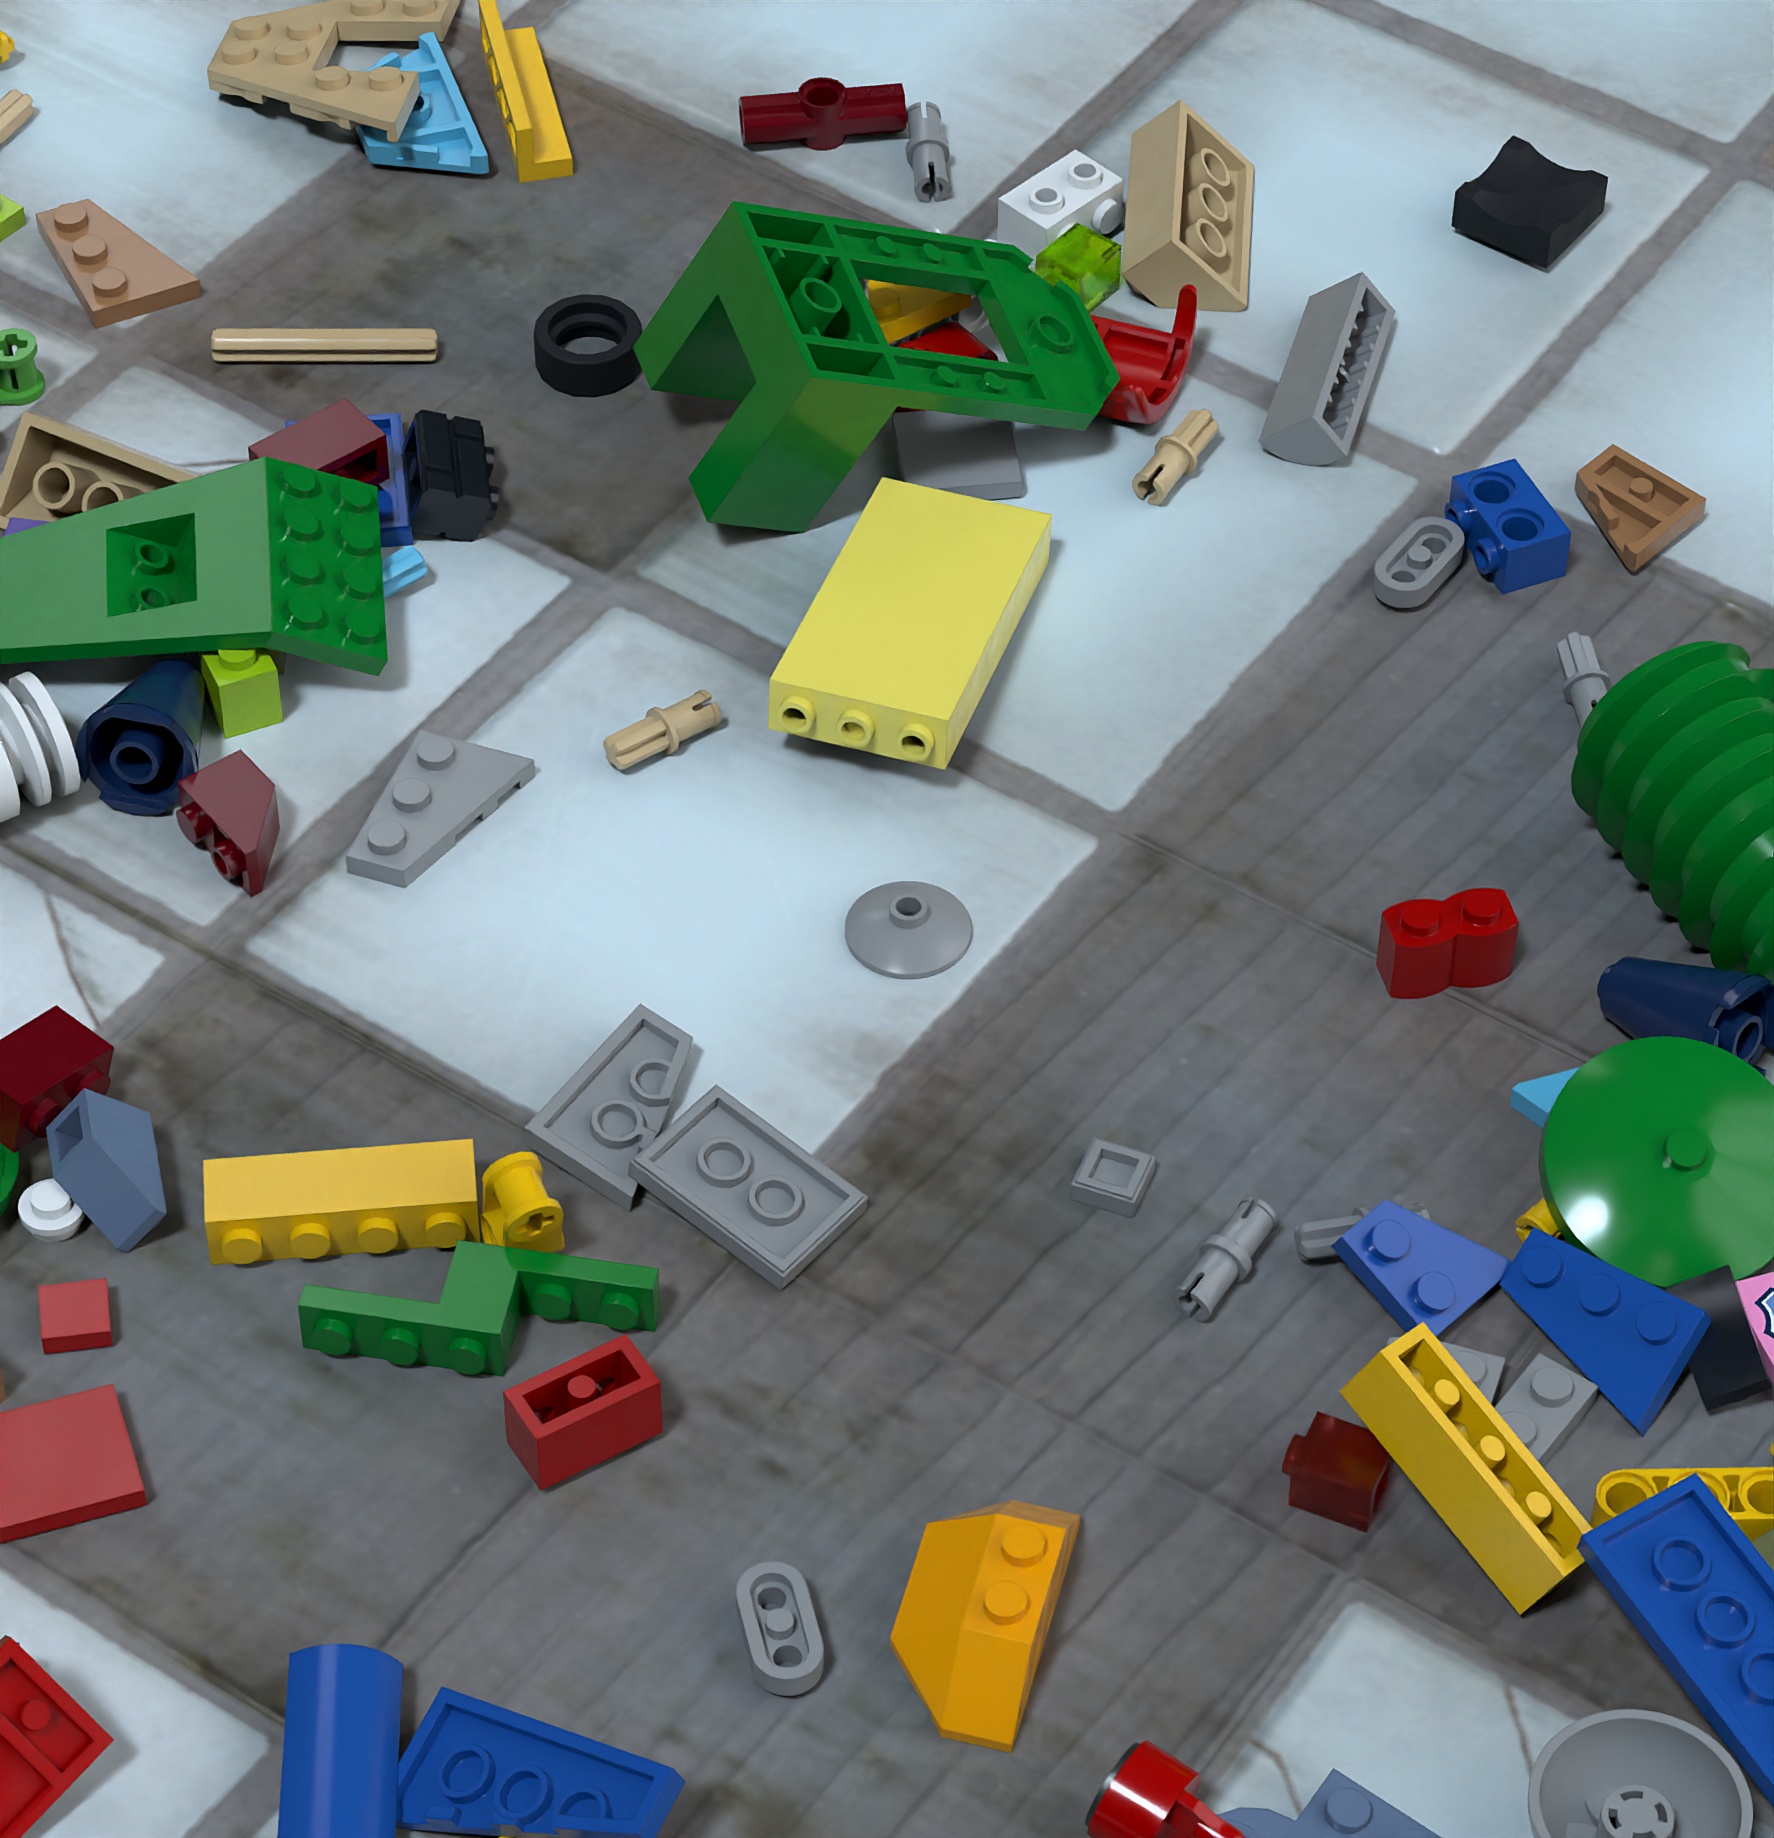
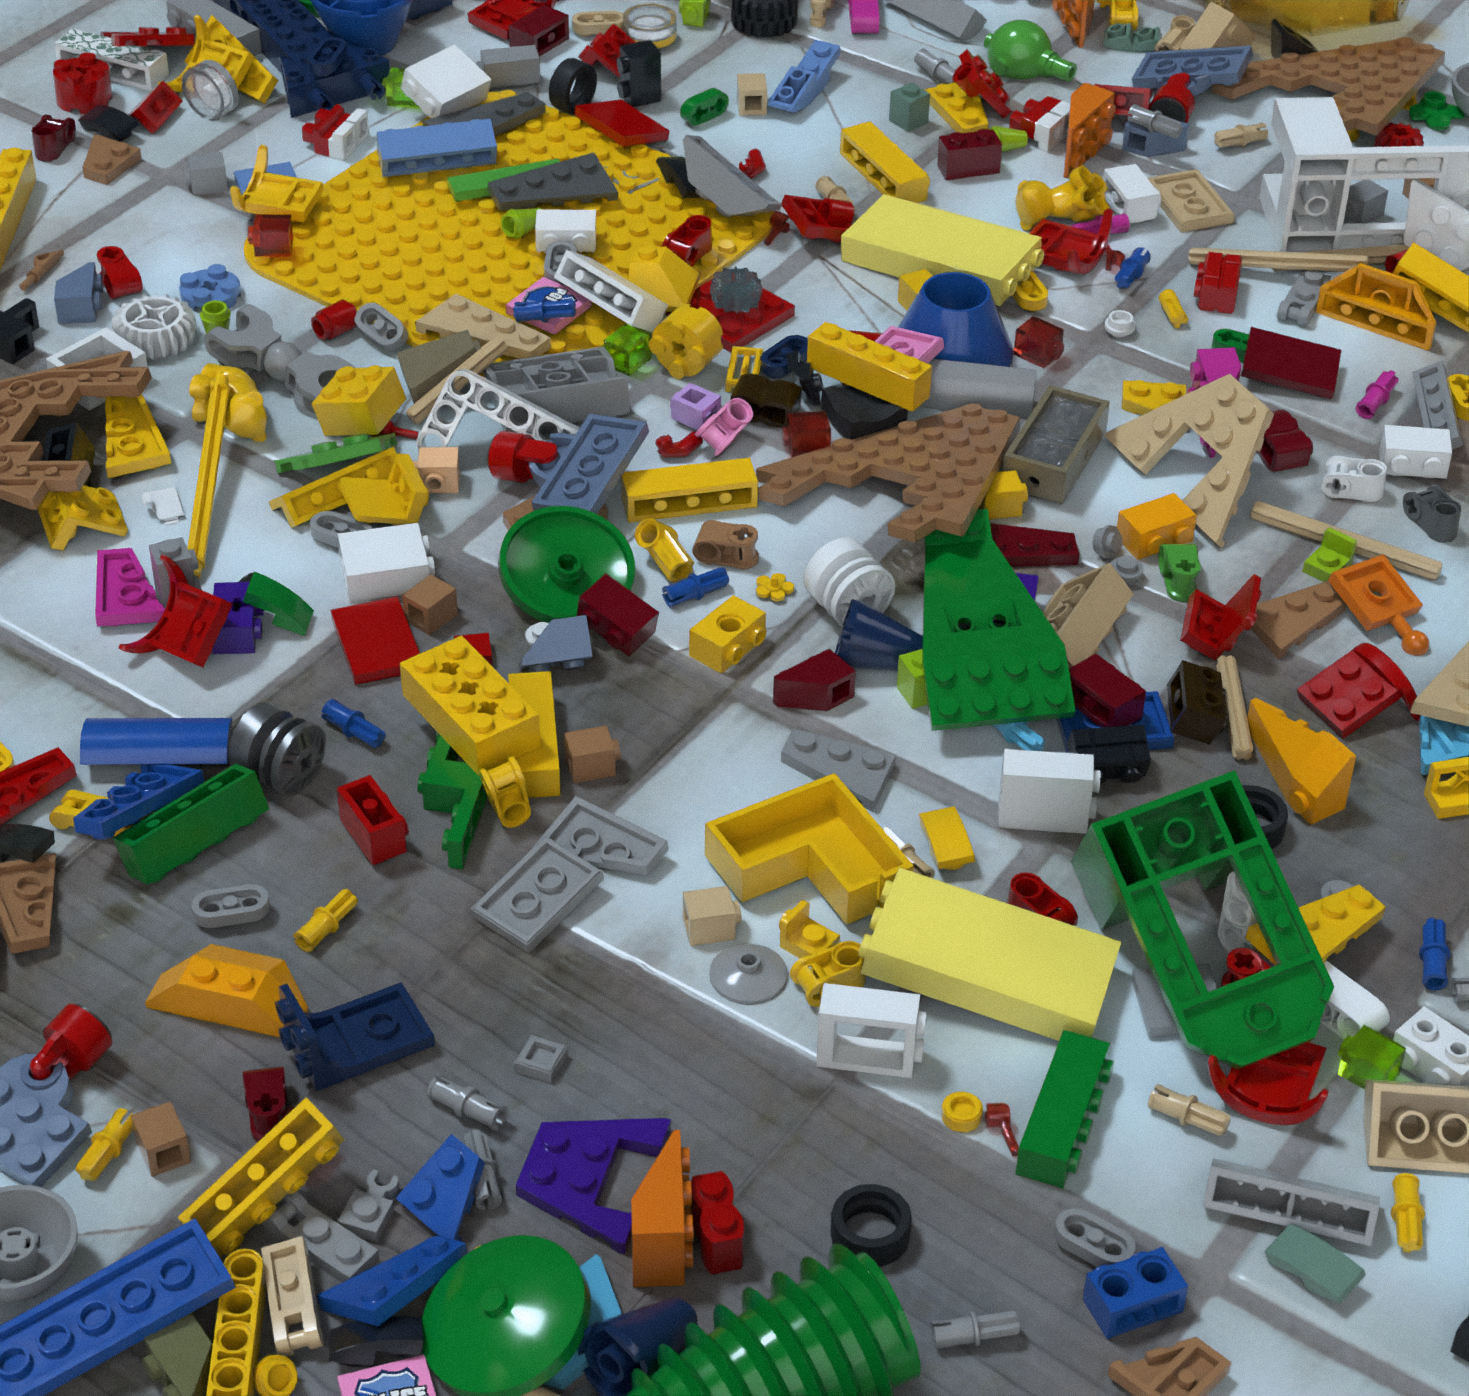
camera: 90 degrees right, 5 degrees down
none -> yellow axle [75,1108,133,1181]
none -> green brick [113,763,269,885]
none -> medium nougat brick [131,1101,191,1177]
none -> flat silver wheel [228,702,326,796]
none -> dark red piece [242,1066,288,1142]
none -> tan plate [261,1236,324,1357]
none -> dark blue bracket [275,982,435,1091]
none -> yellow axle [293,889,358,952]
none -> blue axle [321,699,386,748]
none -> yellow brick [400,635,541,776]
none -> dark purple wing [516,1118,671,1254]
none -> medium nougat brick [564,725,621,783]
none -> orange slope [631,1130,693,1287]
none -> tan brick [683,886,742,946]
none -> yellow brick [689,595,767,674]
none -> yellow piece [705,773,914,925]
none -> yellow bracket [779,900,840,958]
none -> yellow piece [789,941,866,1007]
none -> white window [816,983,927,1078]
none -> black tyre [830,1184,912,1267]
none -> yellow slope [919,806,975,870]
none -> yellow tile [941,1092,983,1132]
none -> clear red hand [985,1103,1019,1156]
none -> white brick [998,749,1100,834]
none -> red piece [1007,872,1078,926]
none -> green brick [1015,1030,1114,1188]
none -> dark brown brick [1167,660,1228,745]
none -> red bracket [1180,574,1262,660]
none -> light orange wedge [1247,698,1356,825]
none -> sand green slope [1264,1223,1366,1304]
none -> red piece [1297,643,1420,739]
none -> orange plate [1328,554,1430,656]
none -> yellow axle [1391,1173,1425,1253]
none -> blue axle [1419,917,1451,990]

